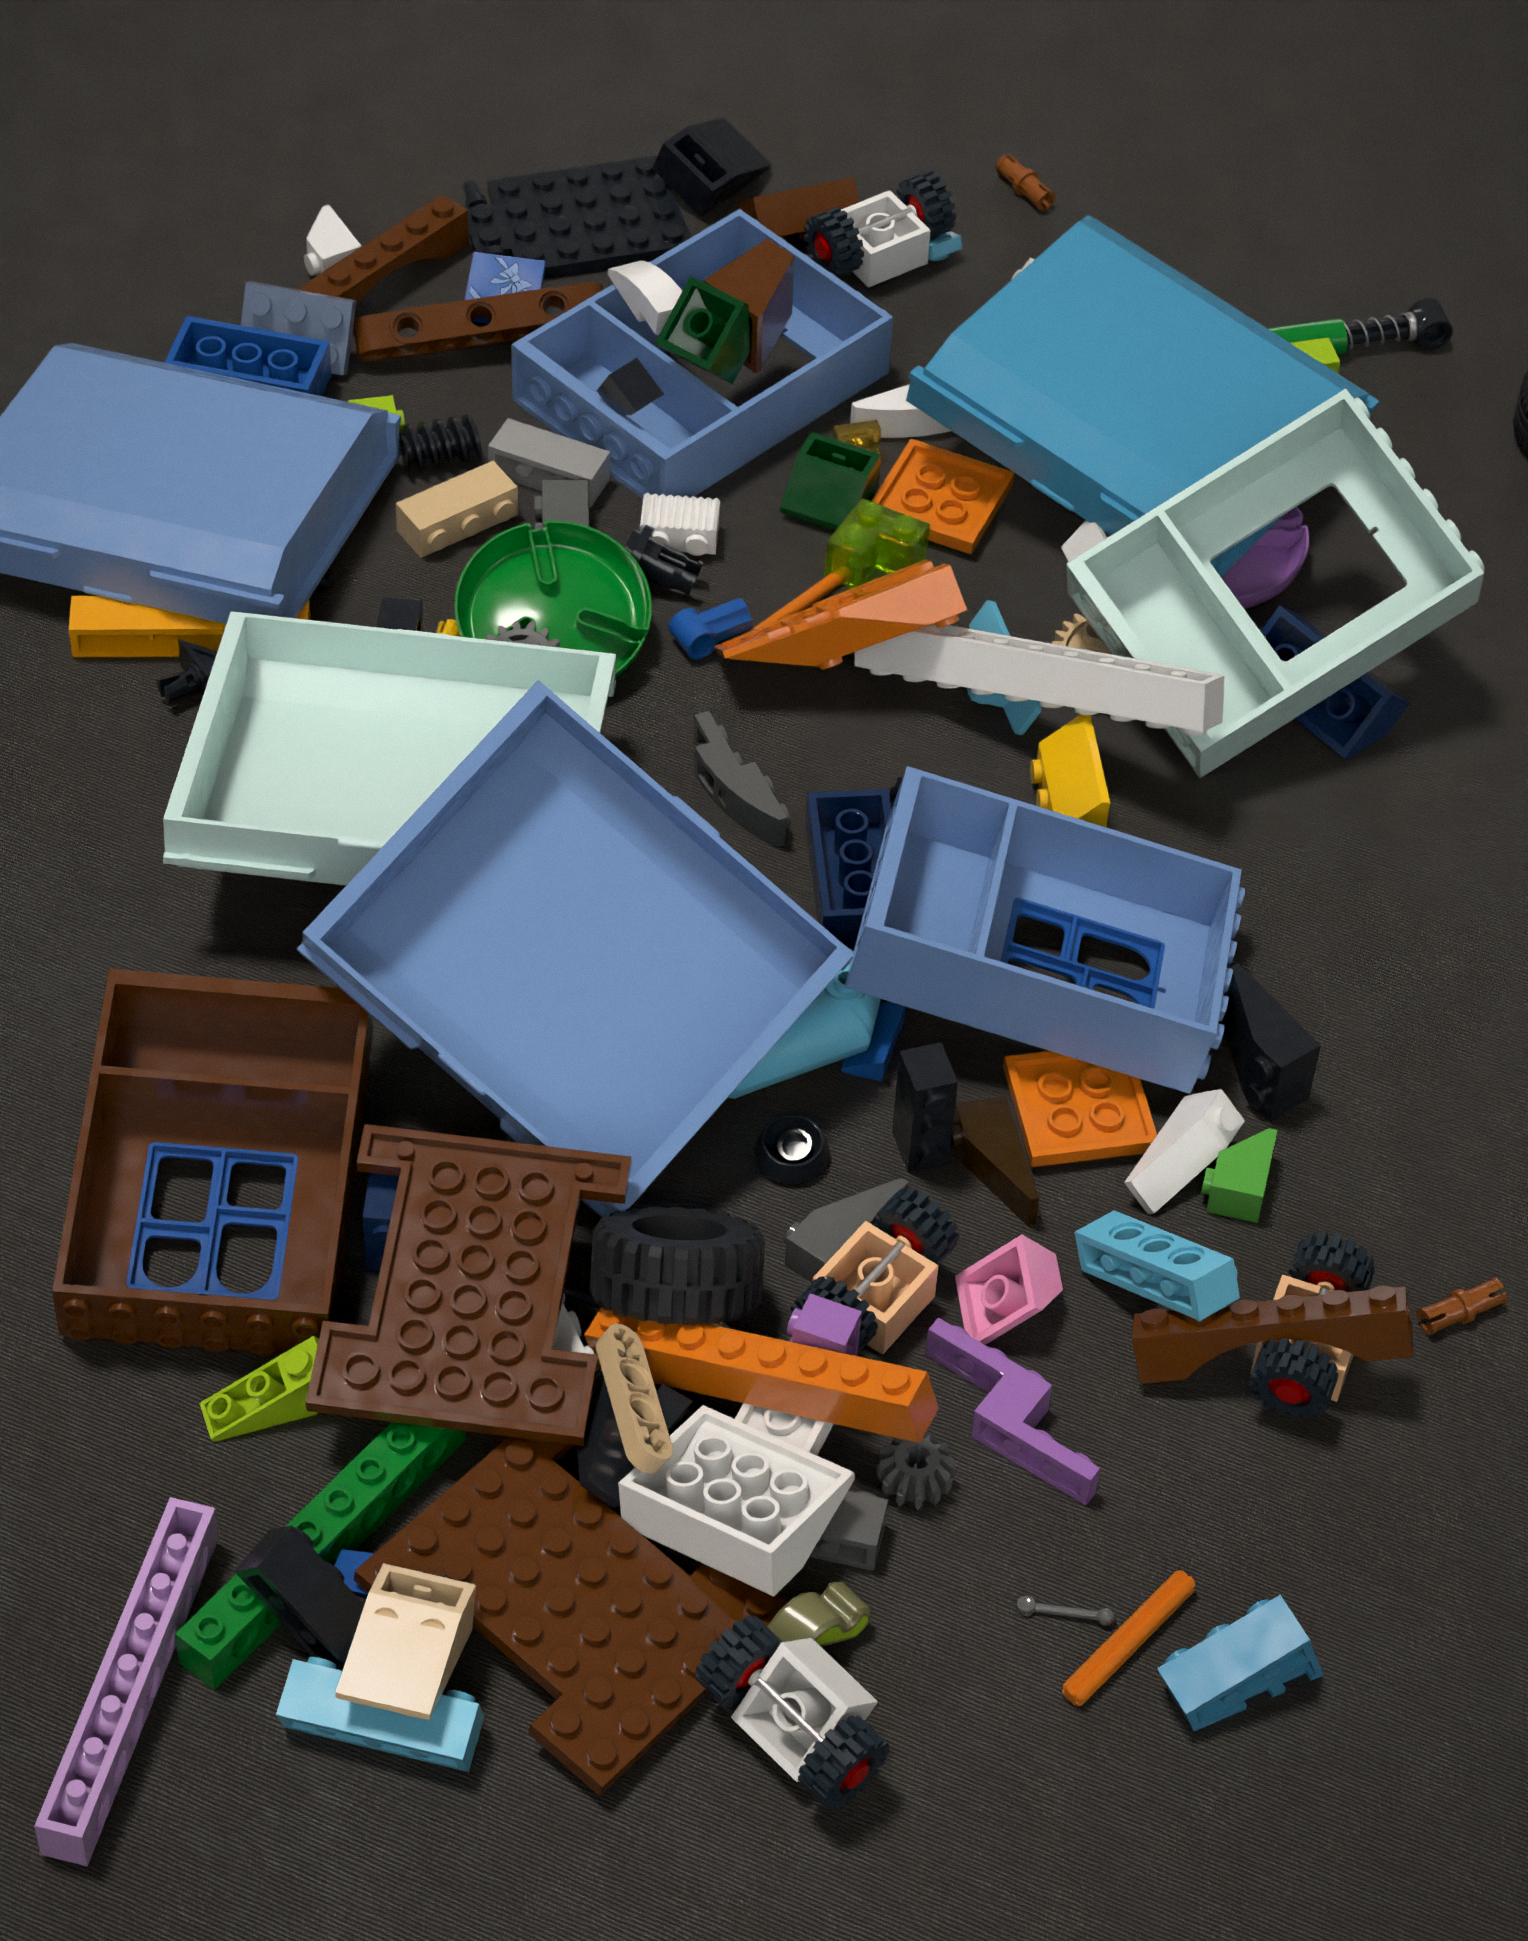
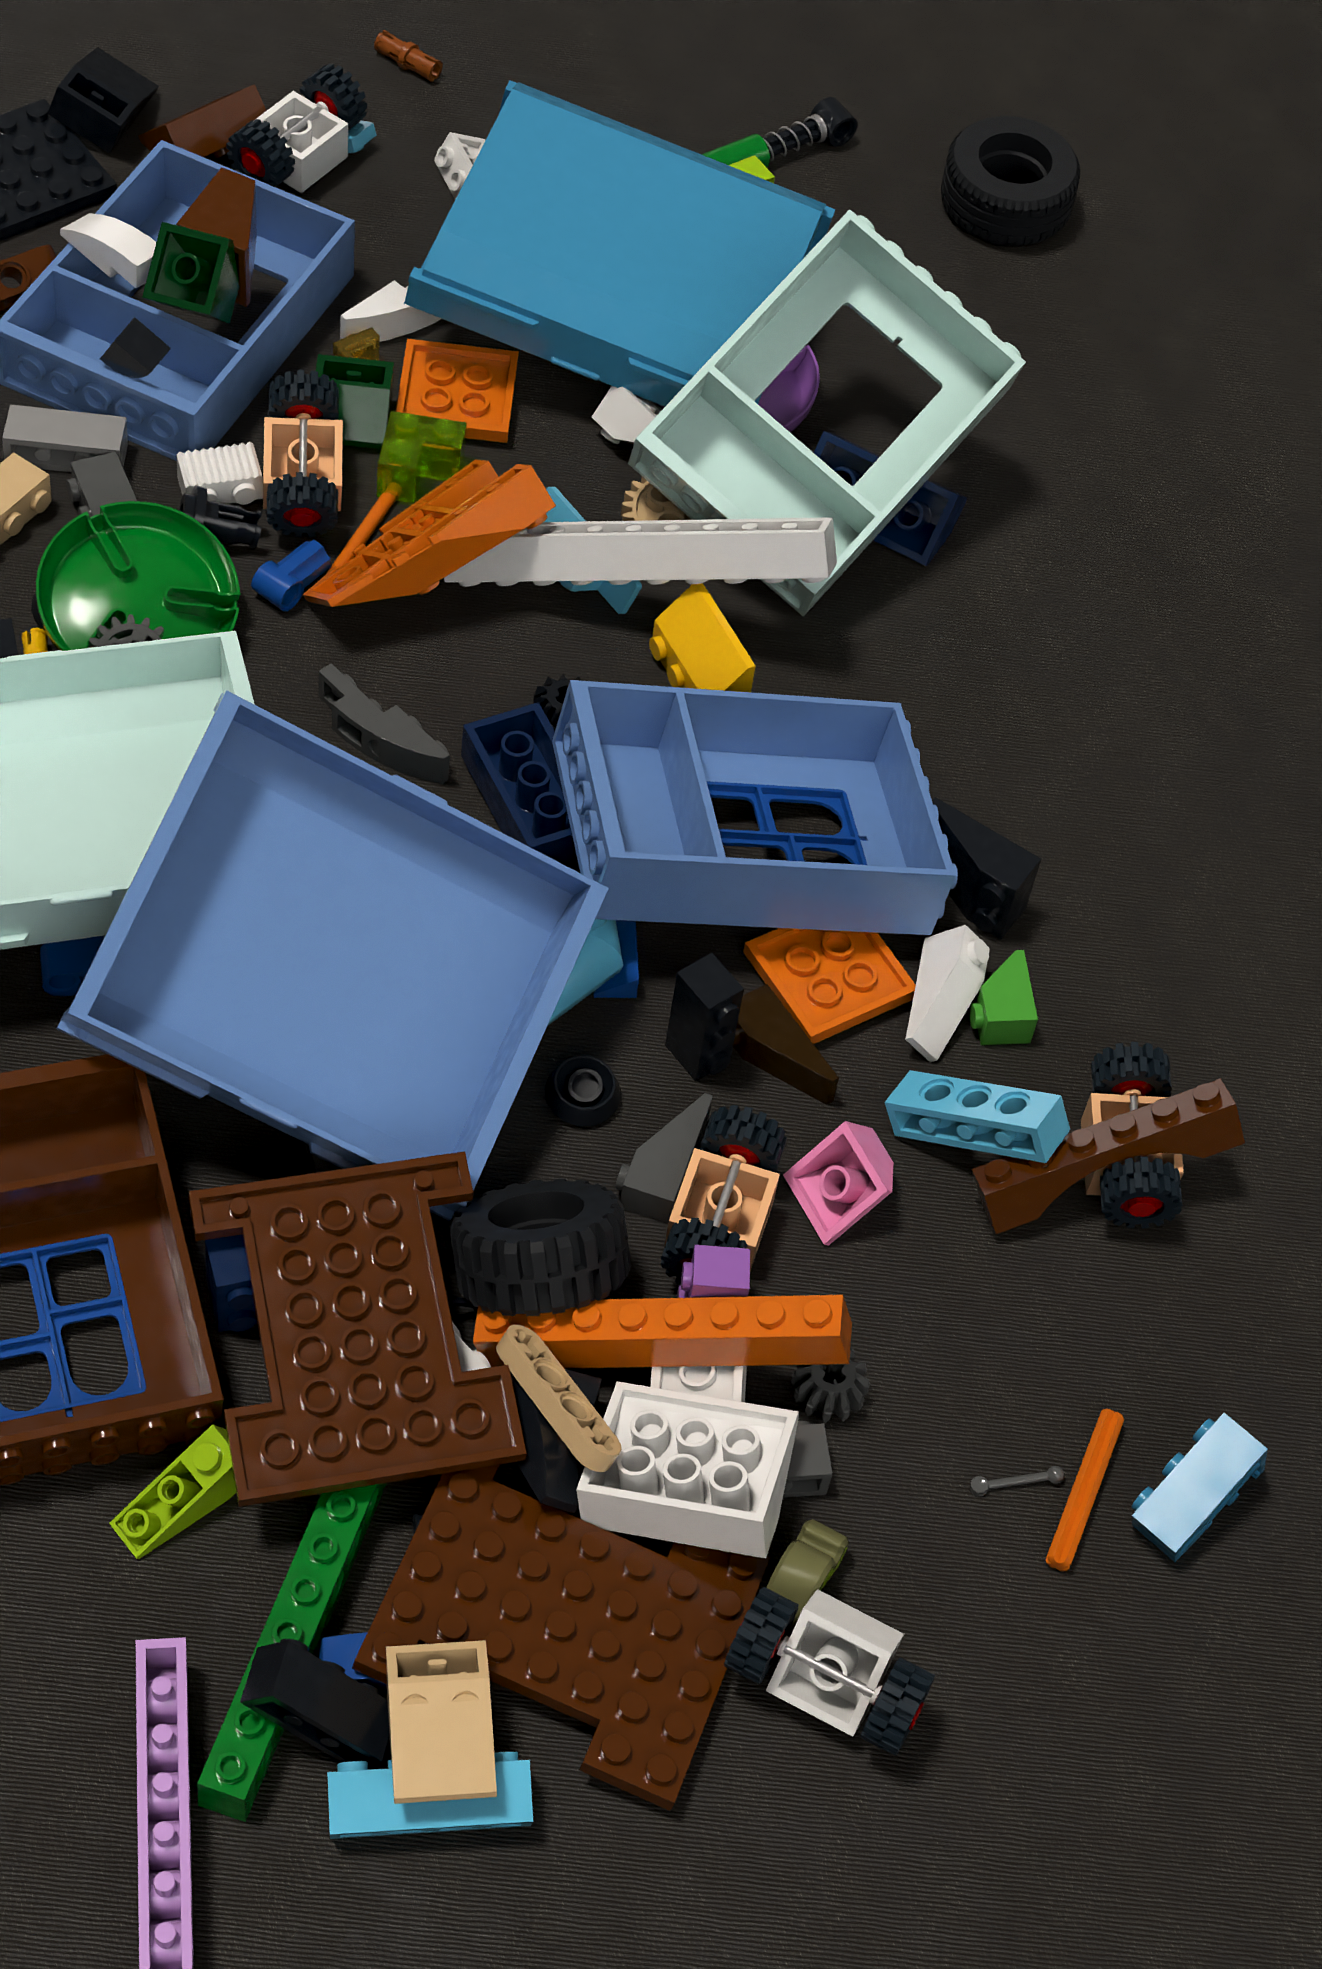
camera: 25 degrees left, 5 degrees up
medium lavender bracket [925,1318,1100,1505] -> none
dark orange pin [1416,1277,1507,1336] -> none
none -> brick [263,370,343,537]

